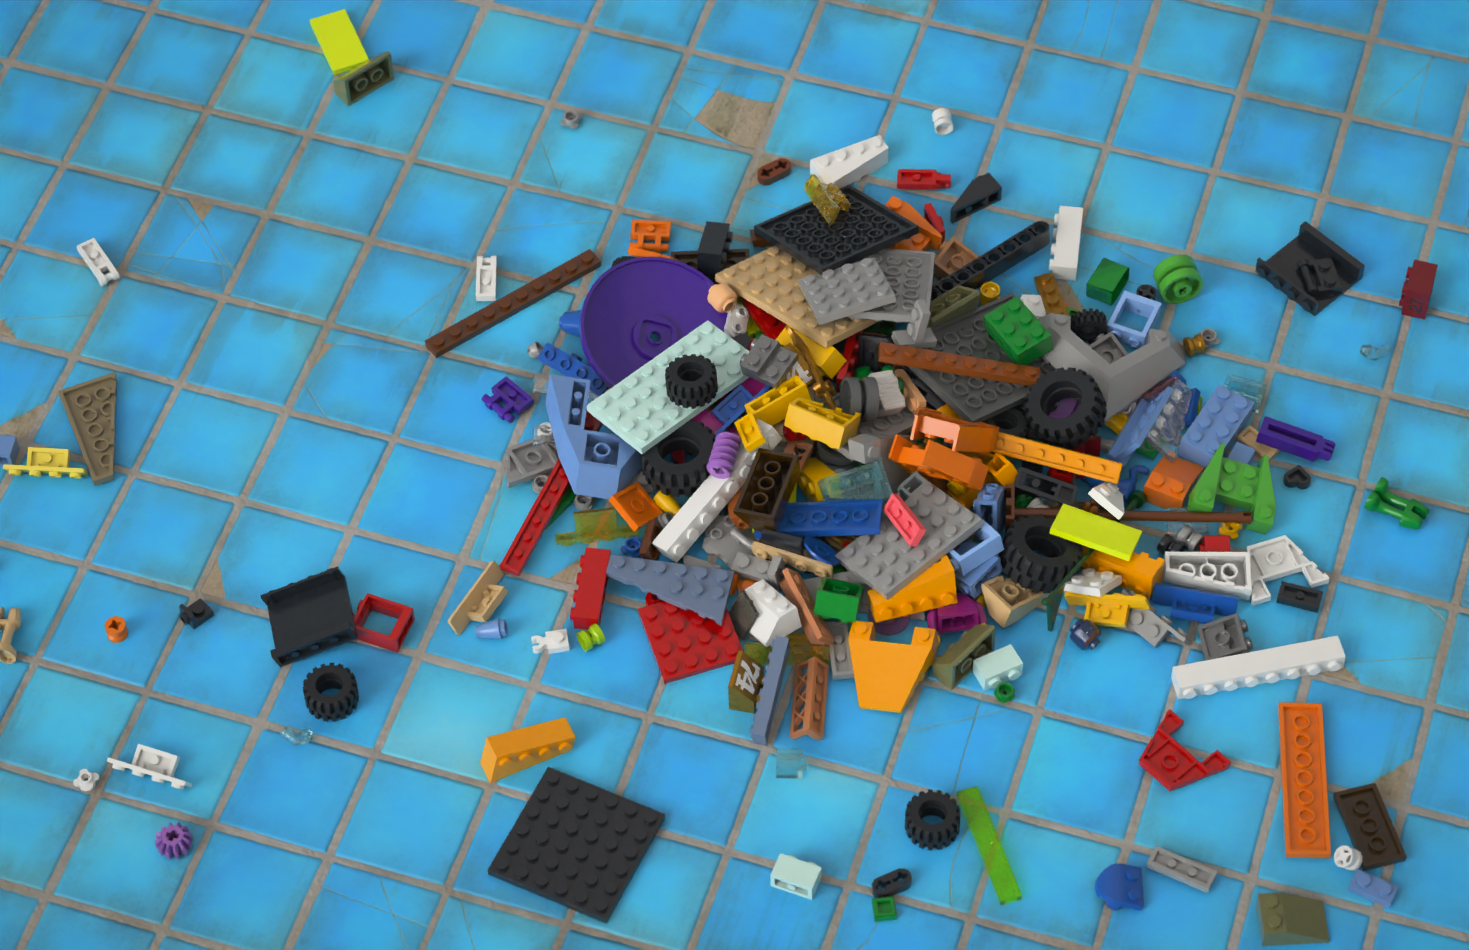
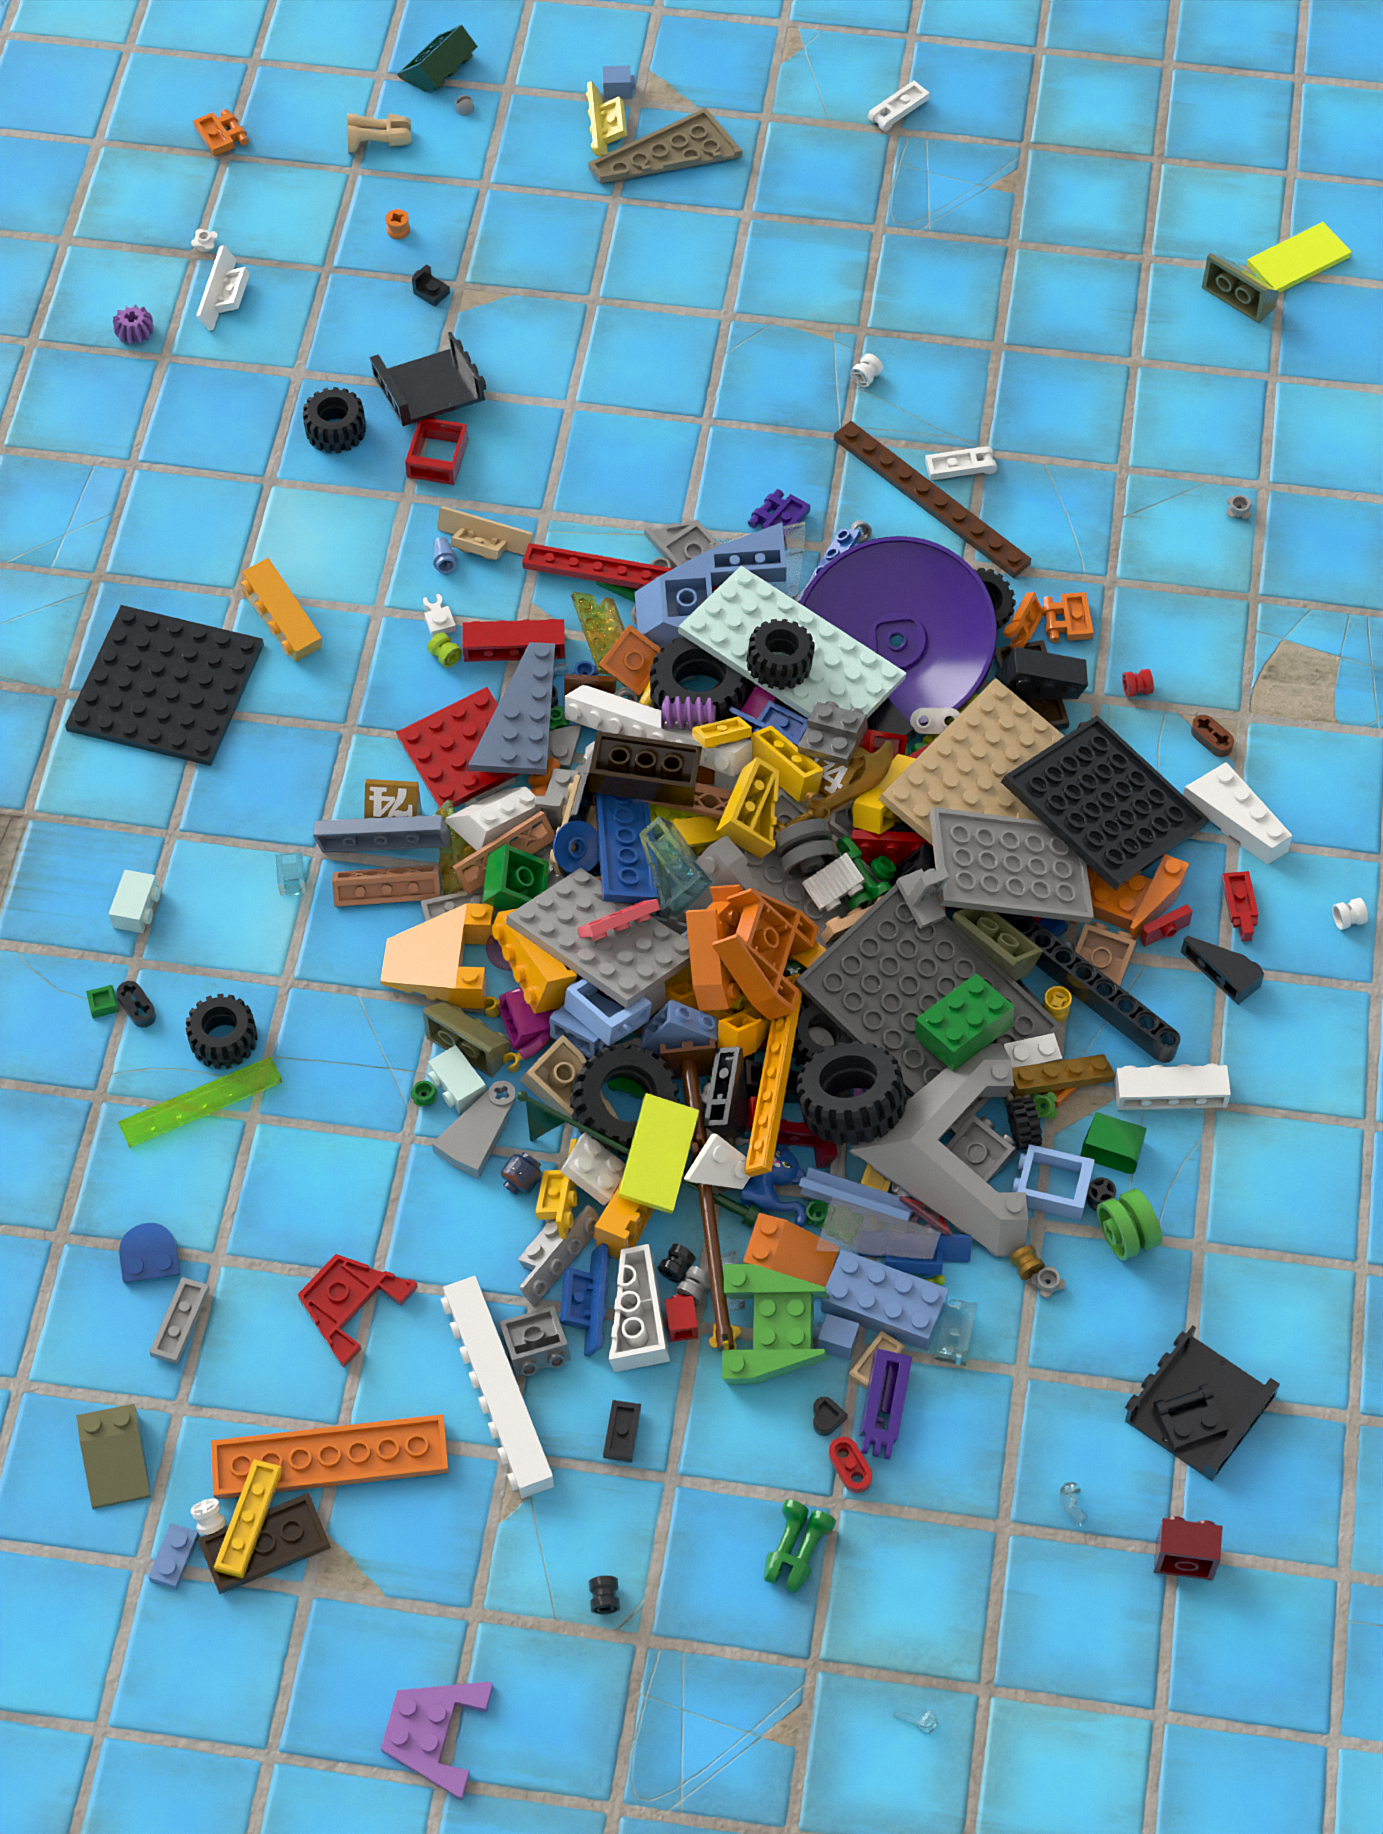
camera: 80 degrees right, 5 degrees up
clear light blue arm [280,727,313,745] -> none
light nougat head [707,283,737,313] -> none
light grey plate [798,257,897,325] -> none
clear yellow bracket [804,174,851,225] -> none
dark orange plate [878,342,1040,386] -> none
white wing [1246,535,1330,606] -> none
none -> yellow tile [214,1459,283,1578]
none -> light grey piece [432,1081,516,1179]
none -> black wheel [589,1575,620,1614]
none -> green plate [805,1199,835,1230]
none -> red plate [829,1437,872,1493]
none -> white wheel [850,353,883,388]
none -> red wheel [1122,668,1154,698]

